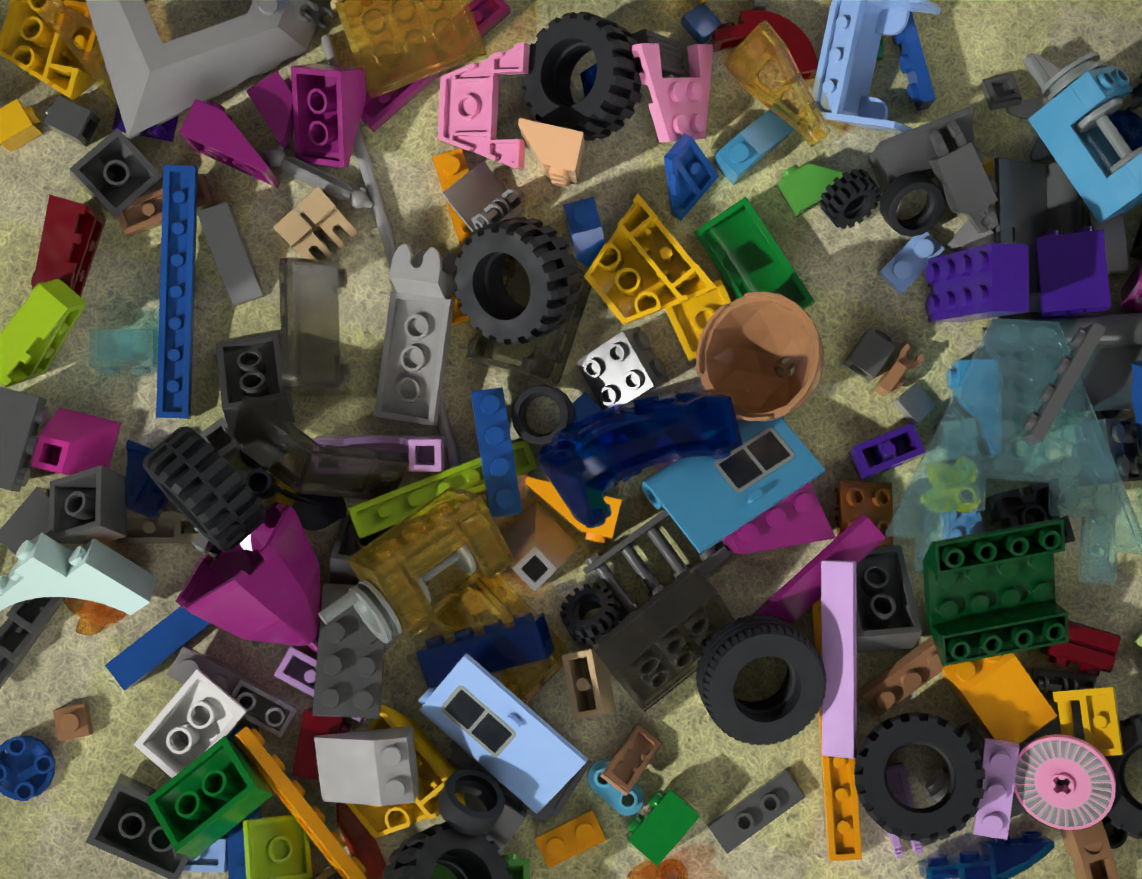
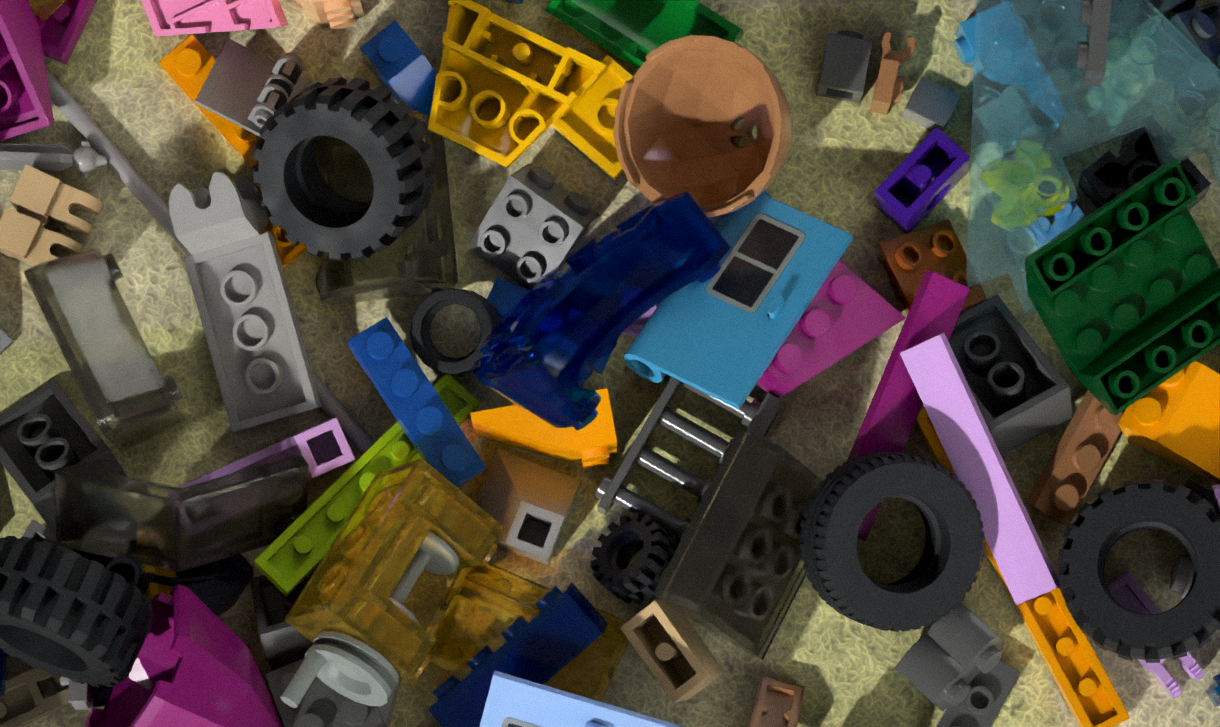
camera: 25 degrees left, 5 degrees down
none -> dark grey brick [896,602,1005,711]

